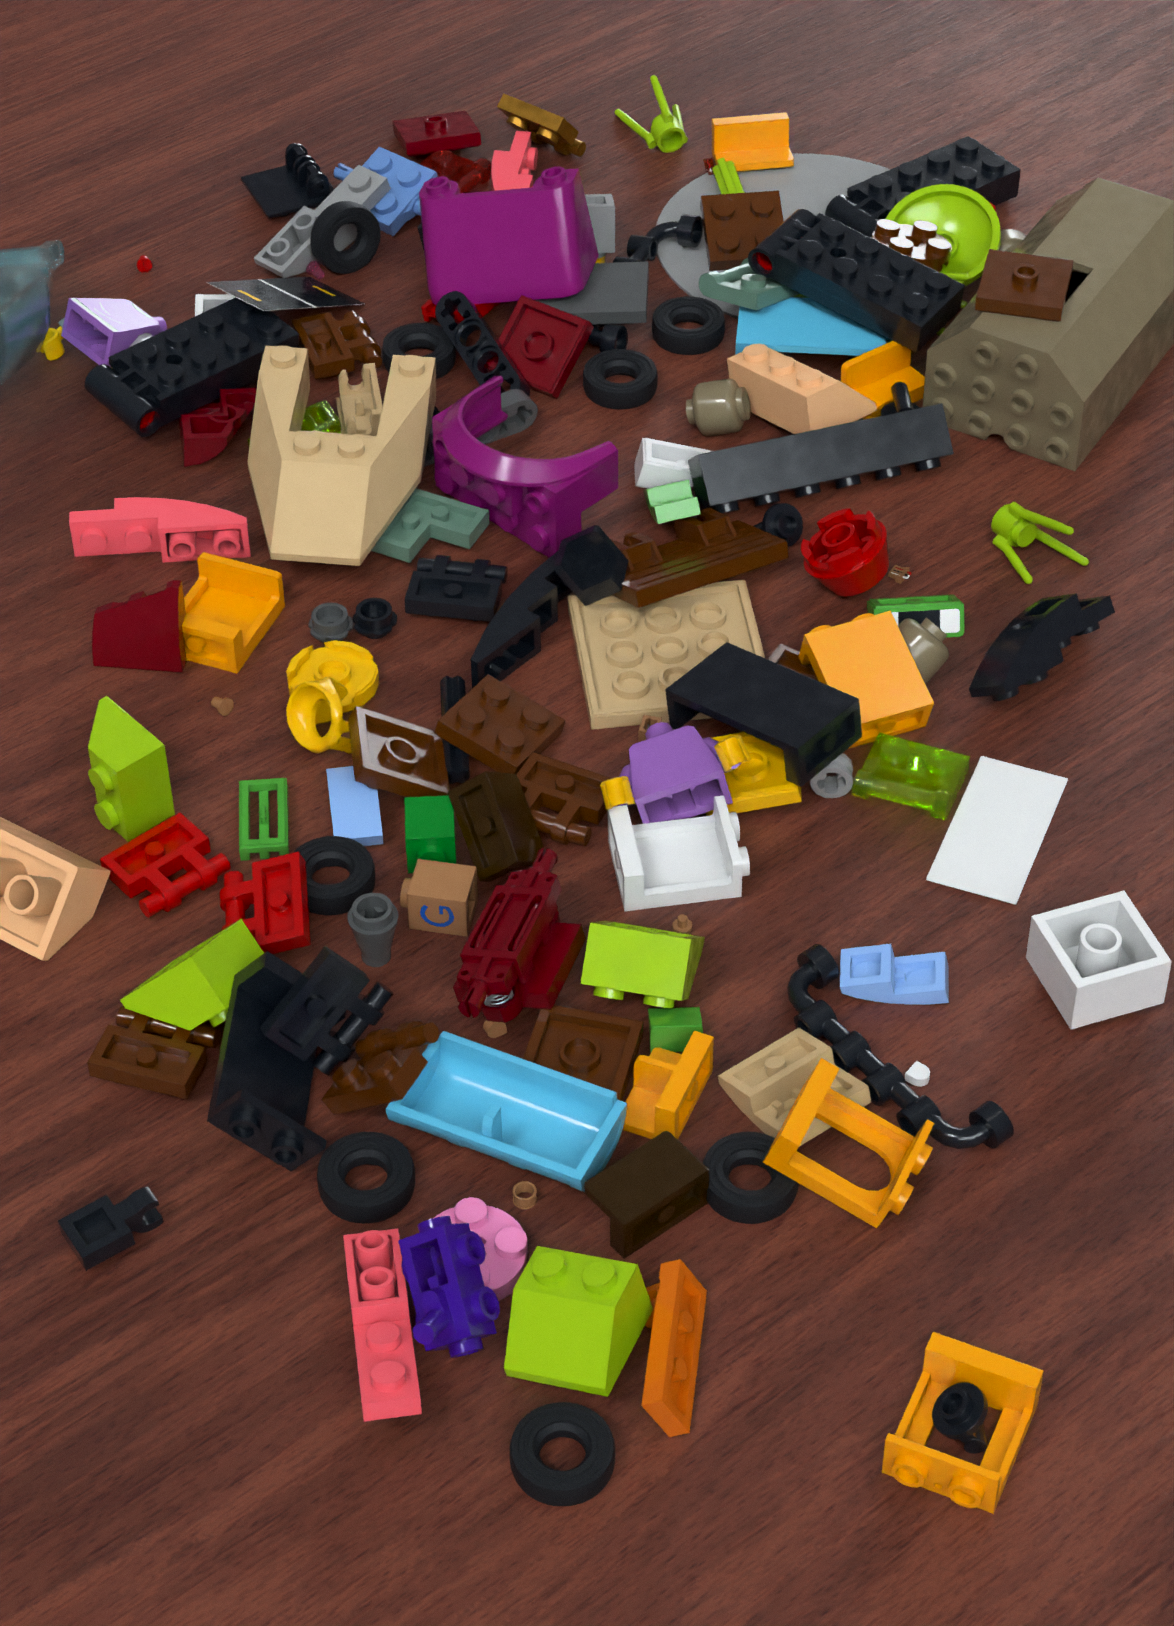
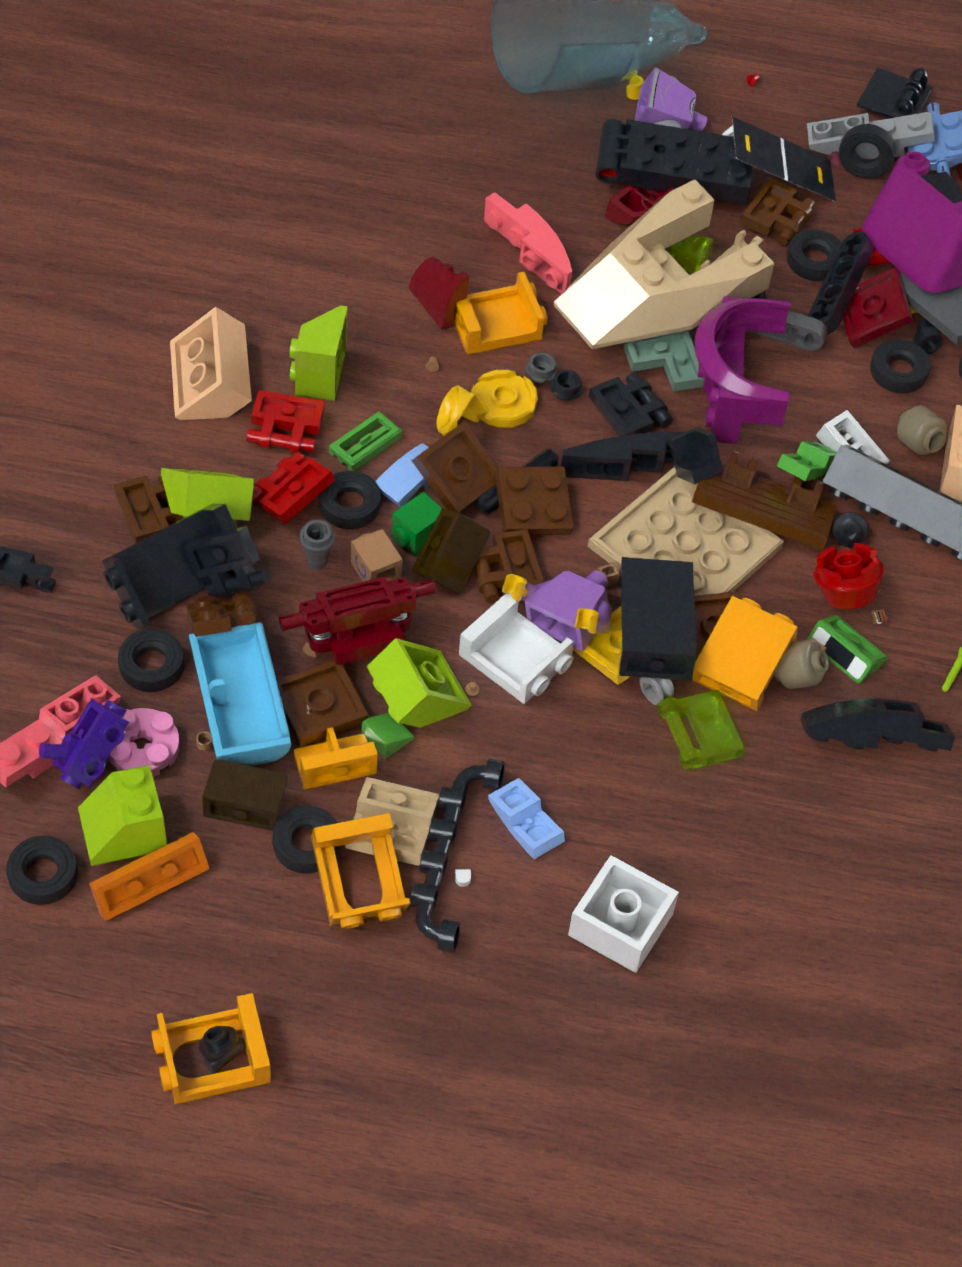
camera: 45 degrees right, 10 degrees up
white sticker [926,756,1068,905] -> none

